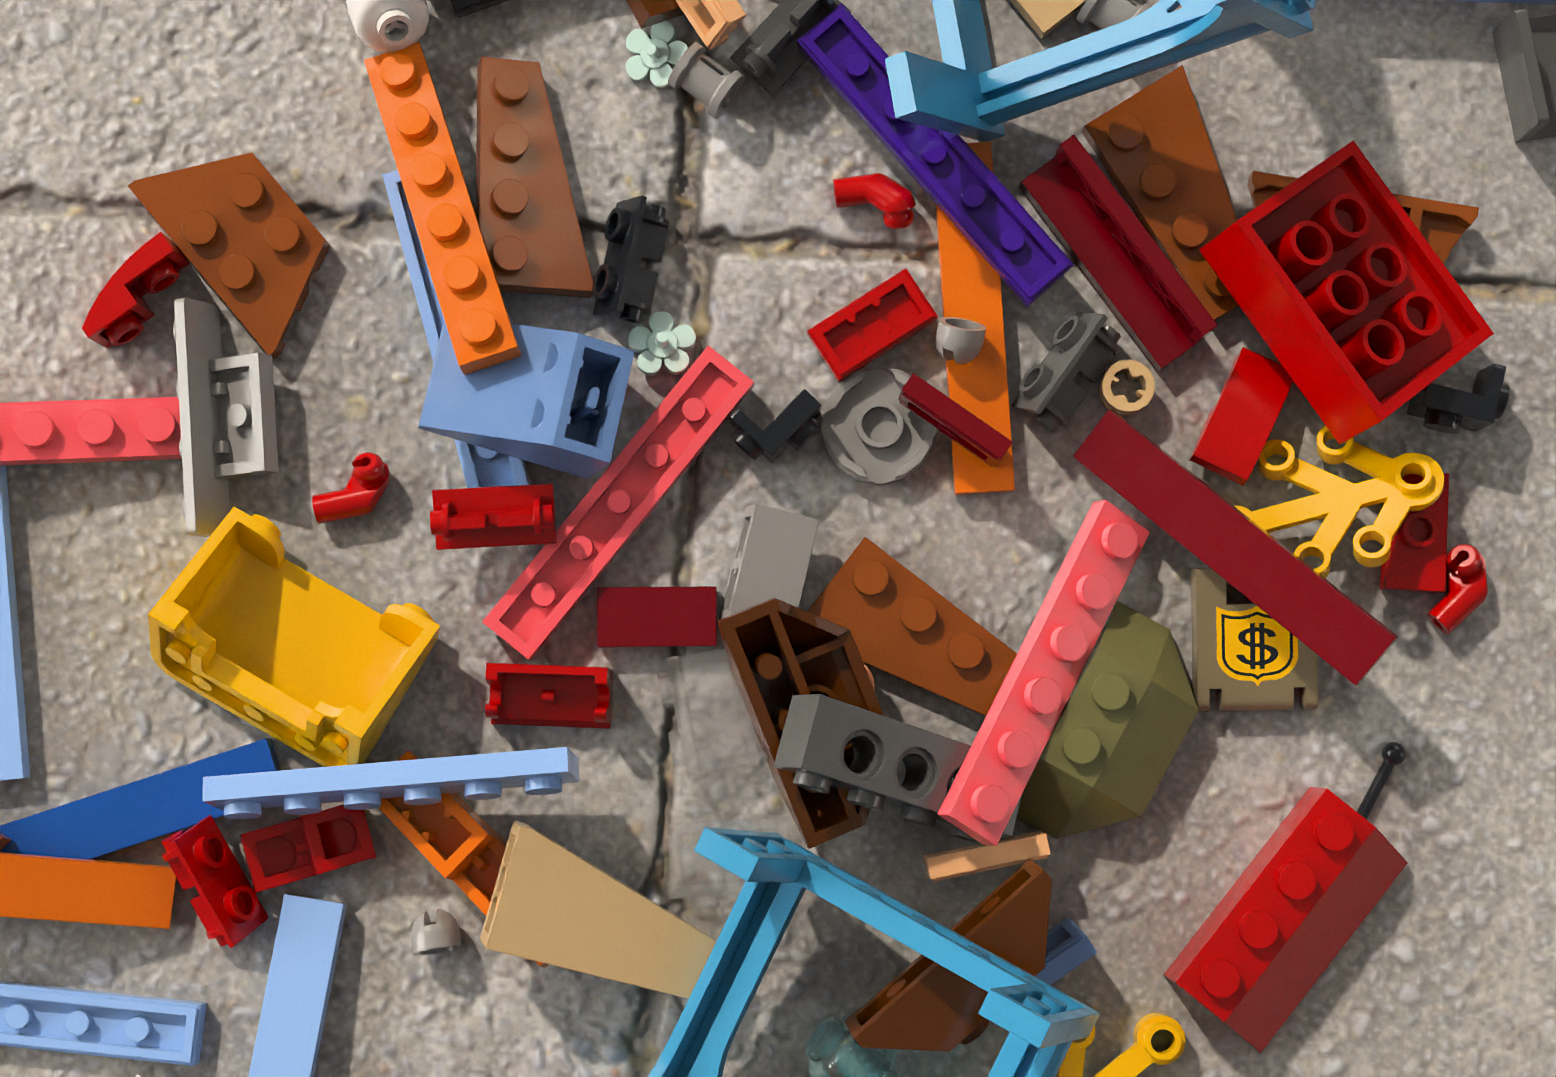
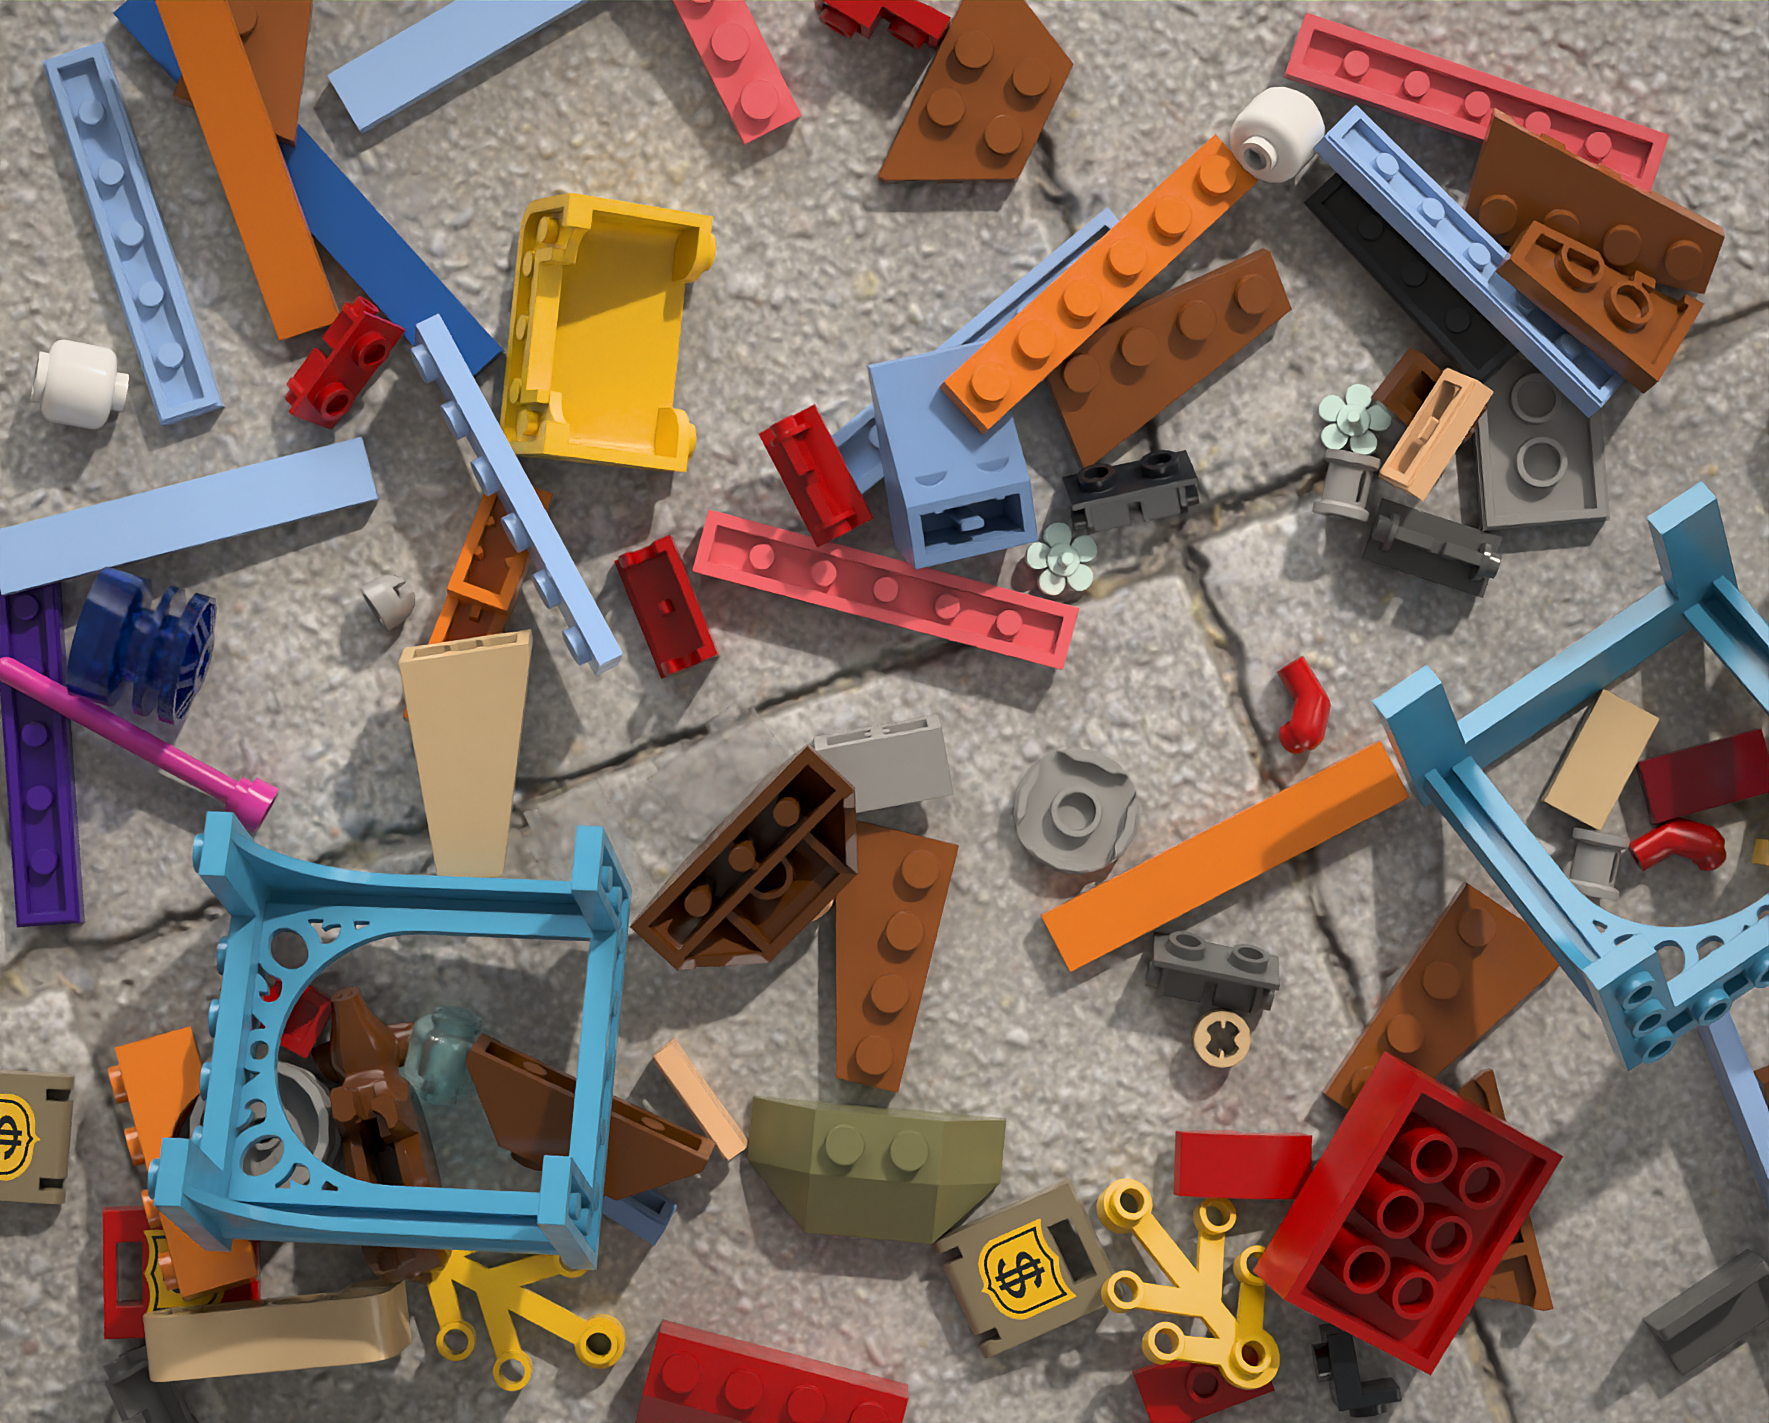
camera: 65 degrees right, 5 degrees up
light grey bracket [173,298,279,537] -> none
red slope [239,804,377,893] -> none
red arm [312,452,390,524] -> none
dark red tile [597,586,717,648] -> none
black bracket [729,389,822,464] -> none
dark grey brick [773,694,1022,843] -> none
dark purple tile [797,3,1074,307] -> none
red plate [807,268,938,383] -> none
dark red tile [898,373,1013,467] -> none
light grey hinge [936,317,986,365] -> none
coral plate [937,500,1150,846] -> none
dark red fence [1019,135,1218,372] -> none
dark red tile [1073,409,1399,686] -> none

